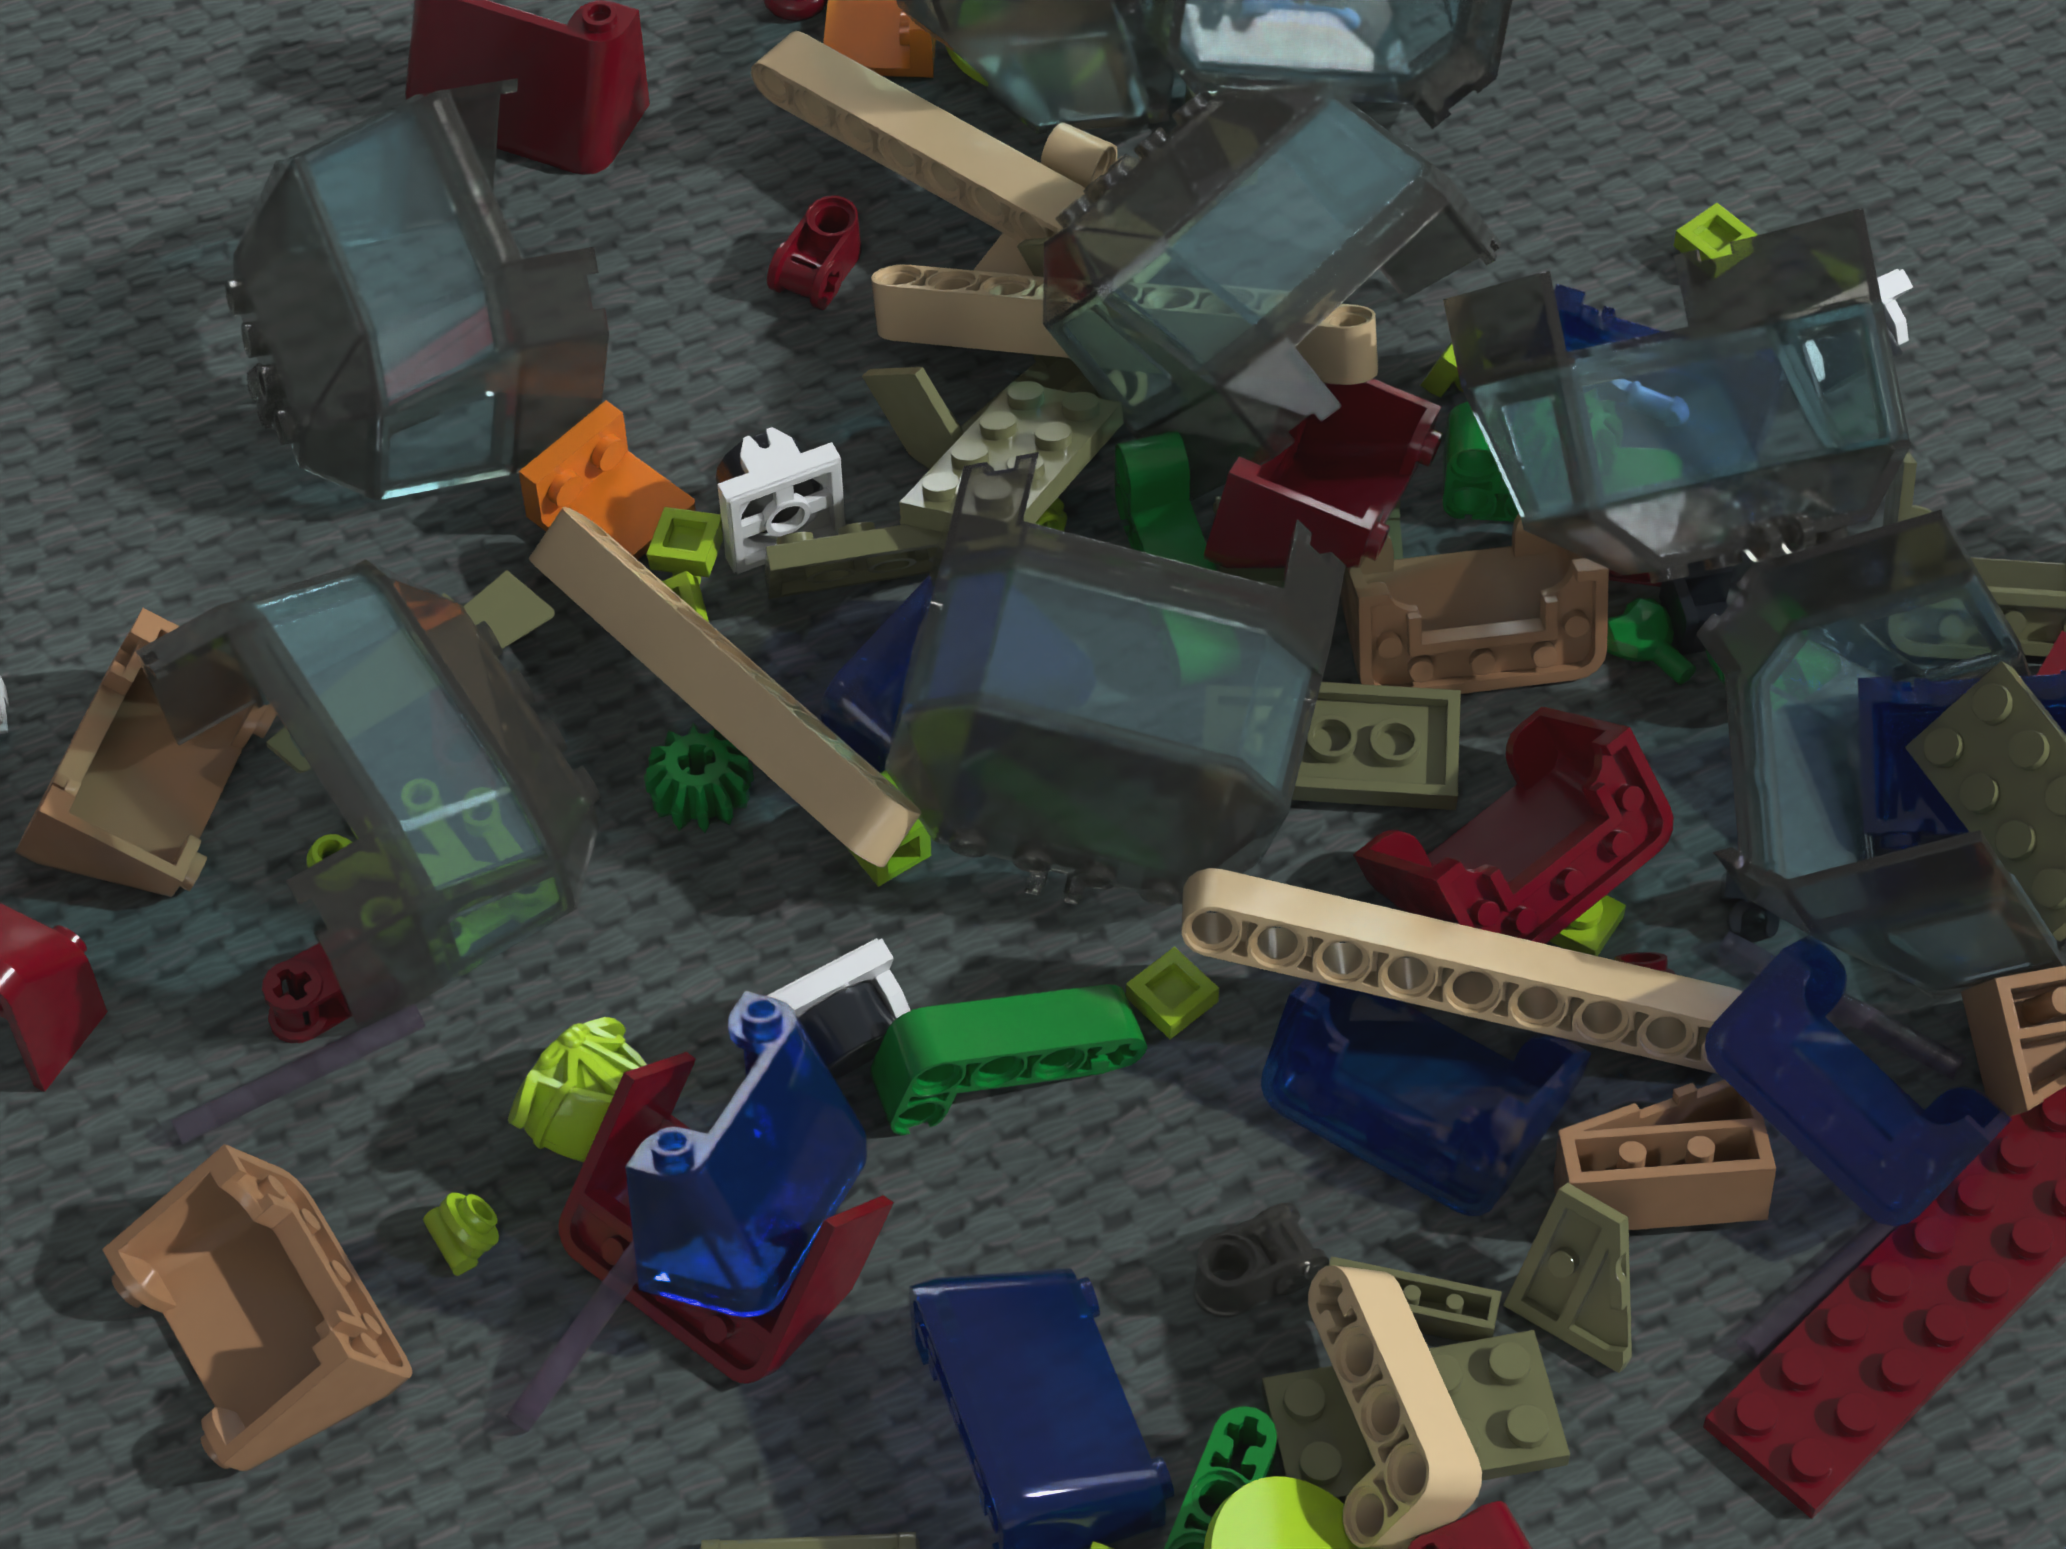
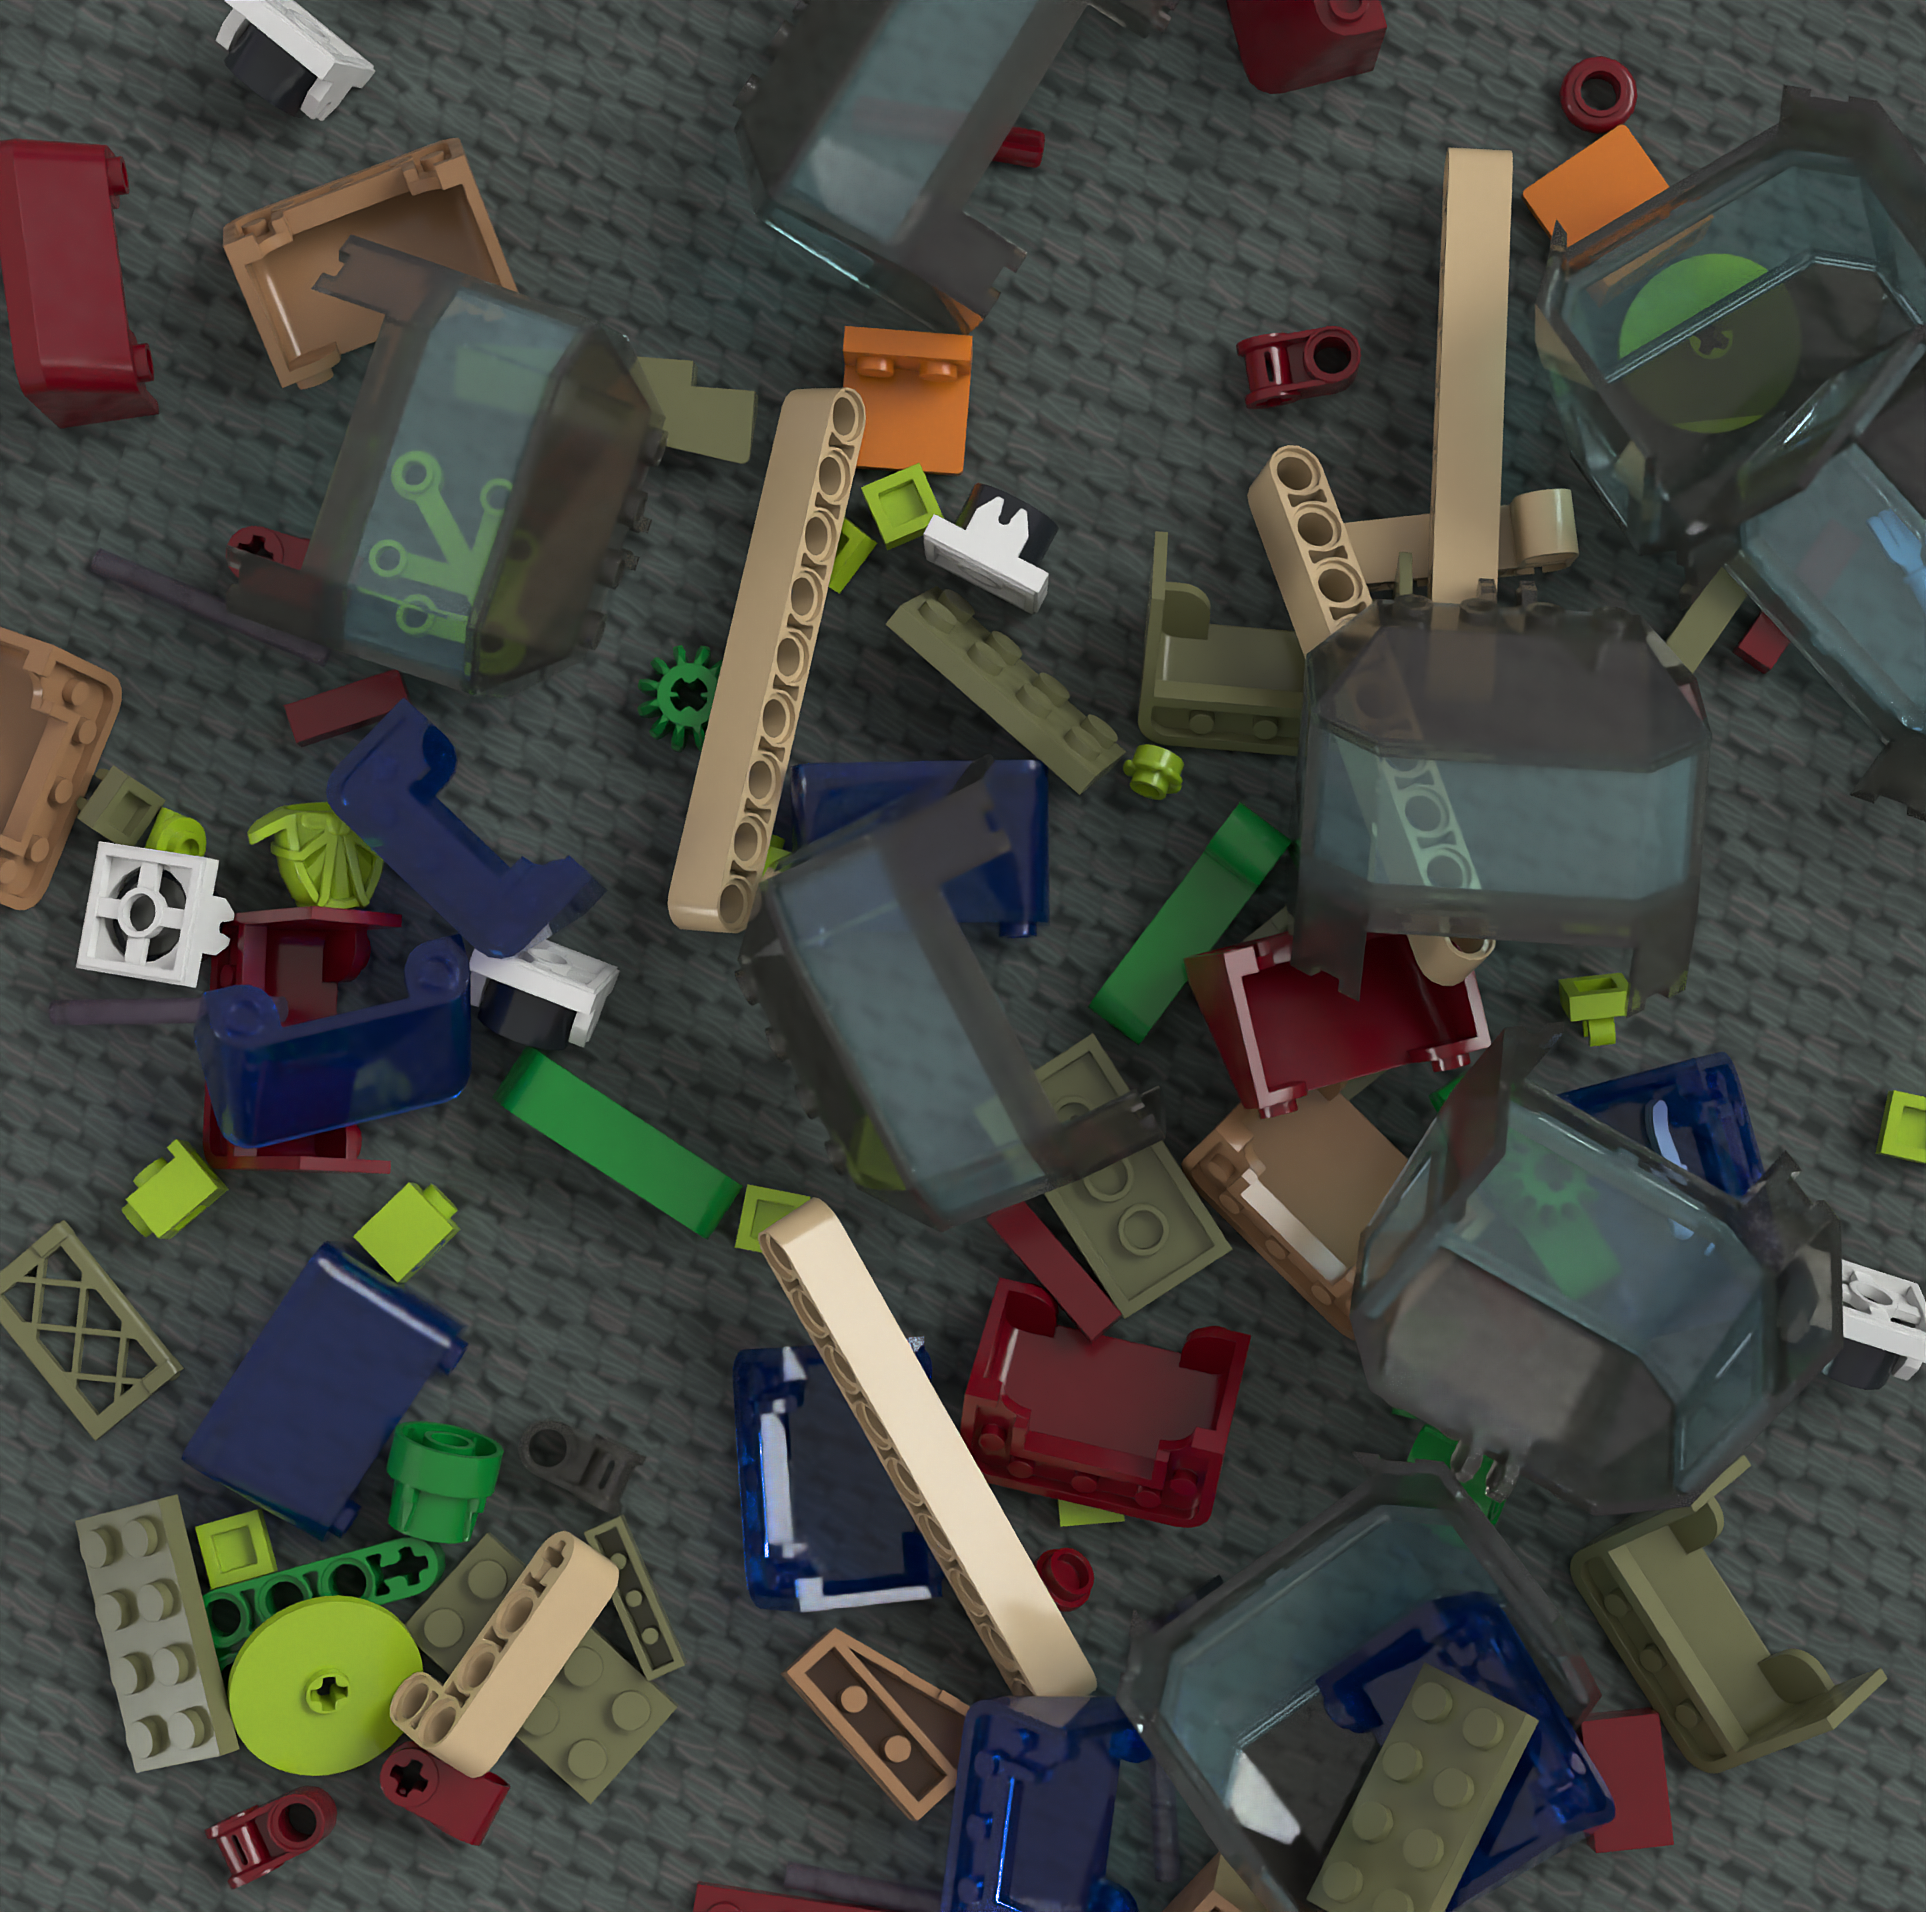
camera: 55 degrees right, 30 degrees up
olive plate [899,381,1123,547] -> none
olive wing [1503,1183,1632,1373] -> none
none -> olive tile [76,765,166,846]
none -> white piece [76,841,235,988]
none -> lime brick [121,1139,229,1239]
none -> dark red piece [284,668,414,747]
none -> clear blue windscreen [326,697,608,961]
none -> lime brick [353,1182,461,1283]
none -> green piece [386,1421,504,1544]
none -> dark red piece [986,1193,1122,1343]

